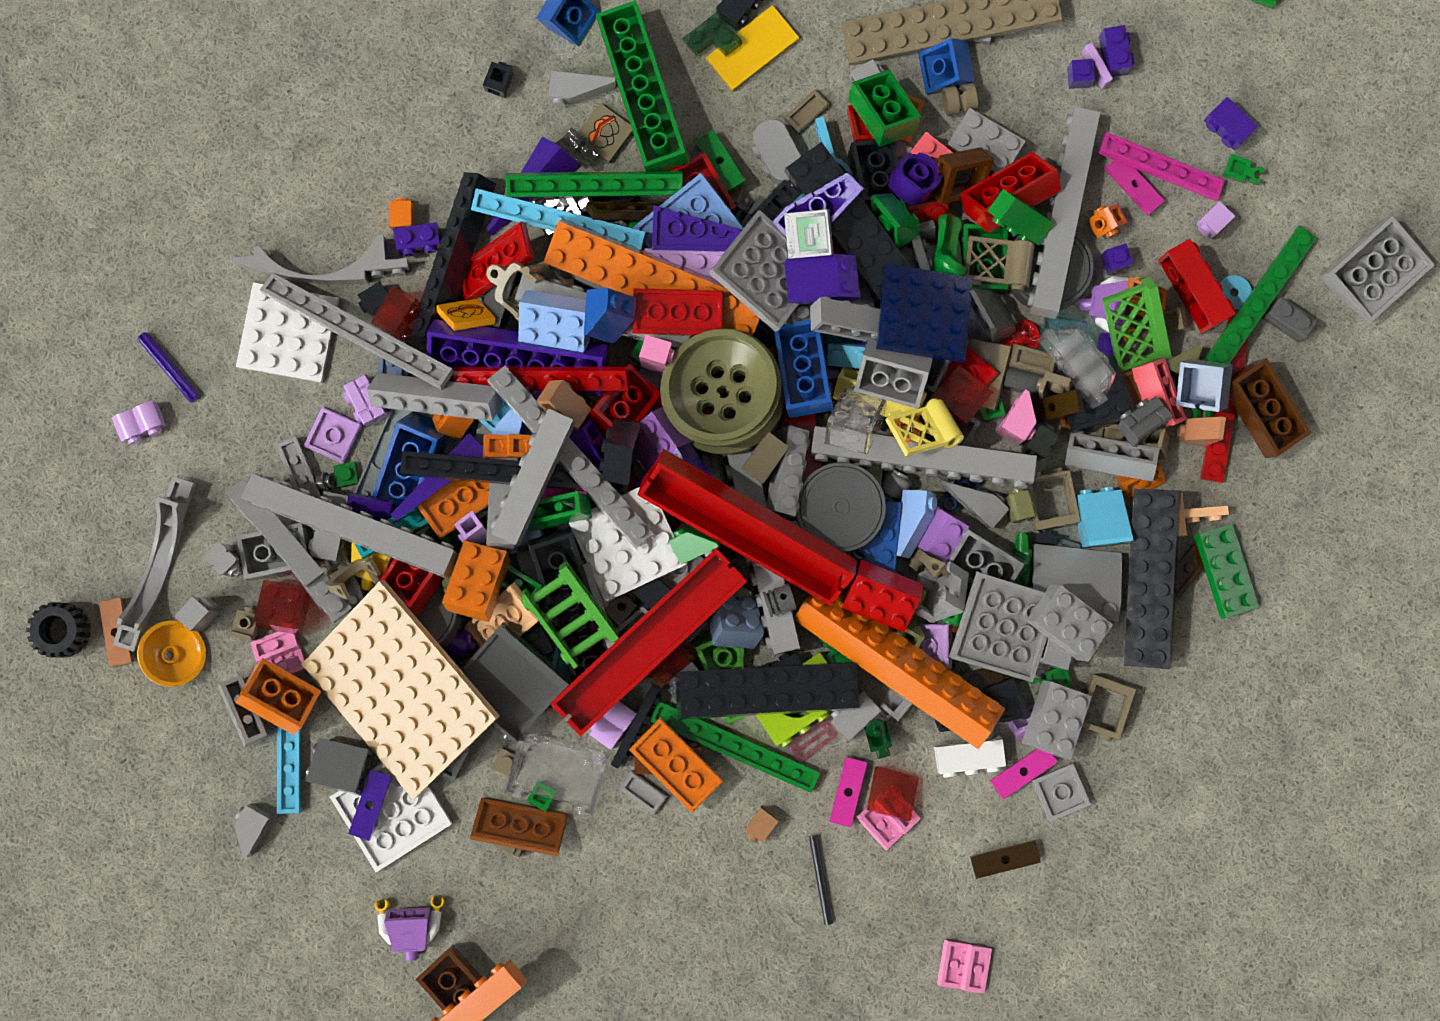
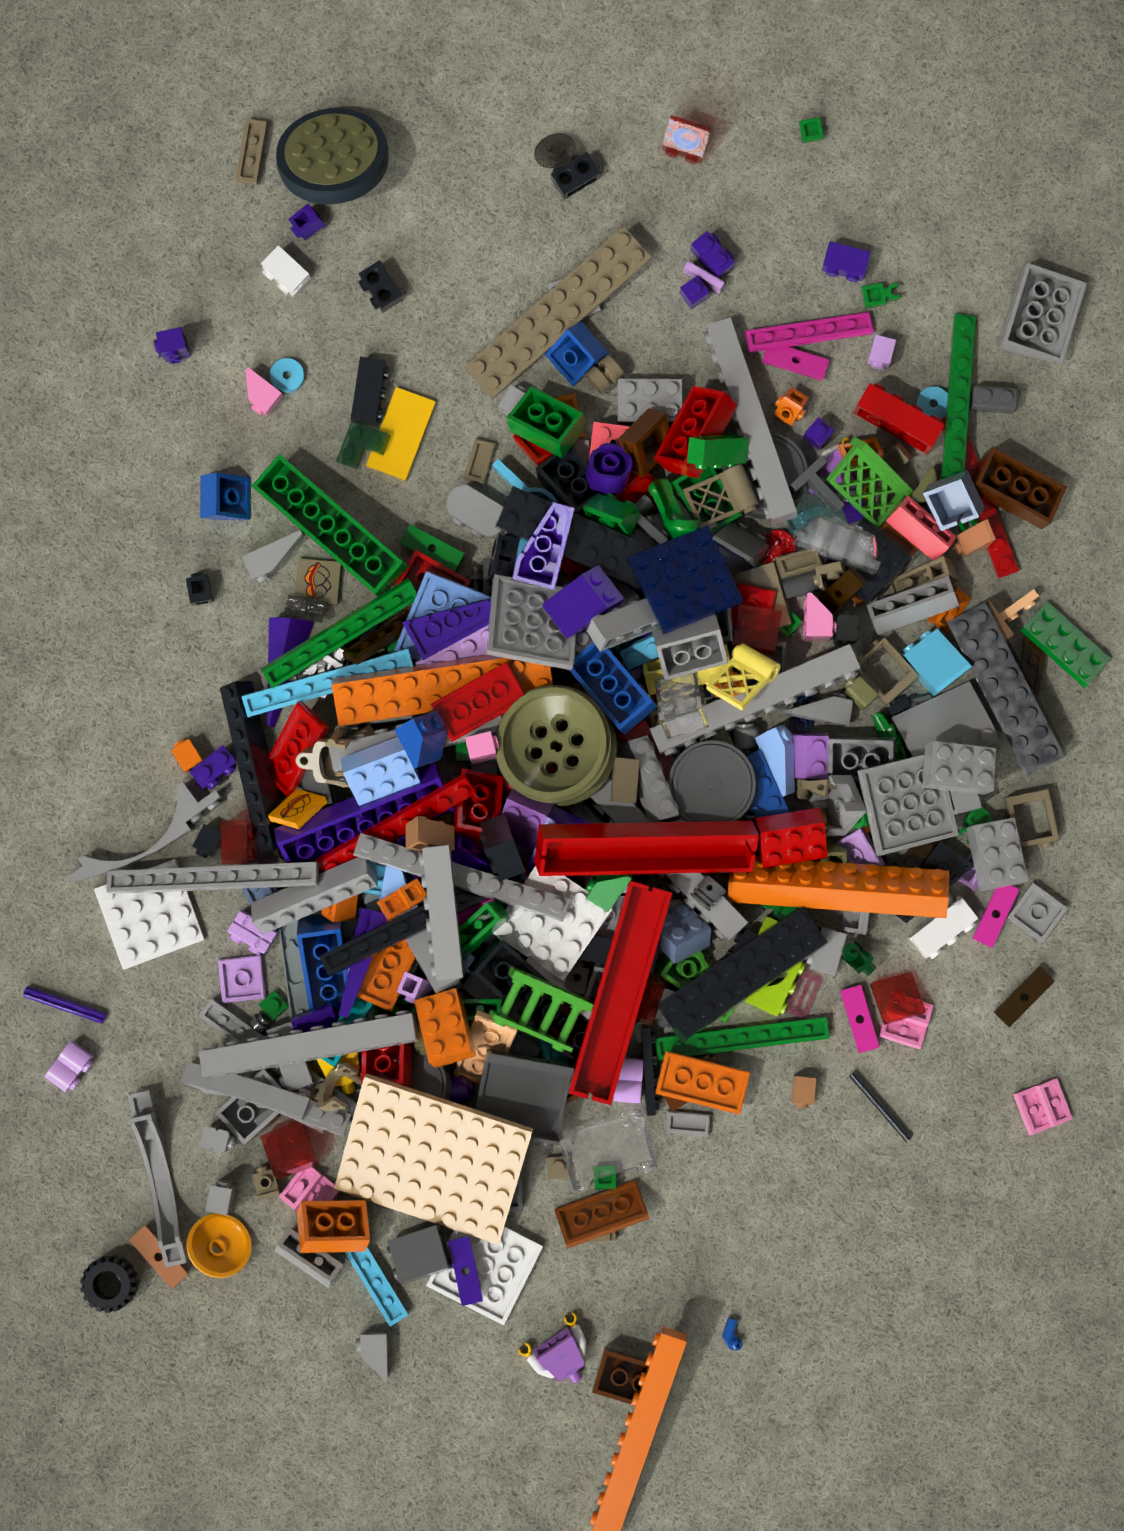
camera: 30 degrees left, 0 degrees up
tile [784,209,834,259] -> none
dark grey brick [1117,396,1173,447] -> none
none -> blue arm [722,1317,742,1351]
none -> dark grey bracket [788,456,845,514]

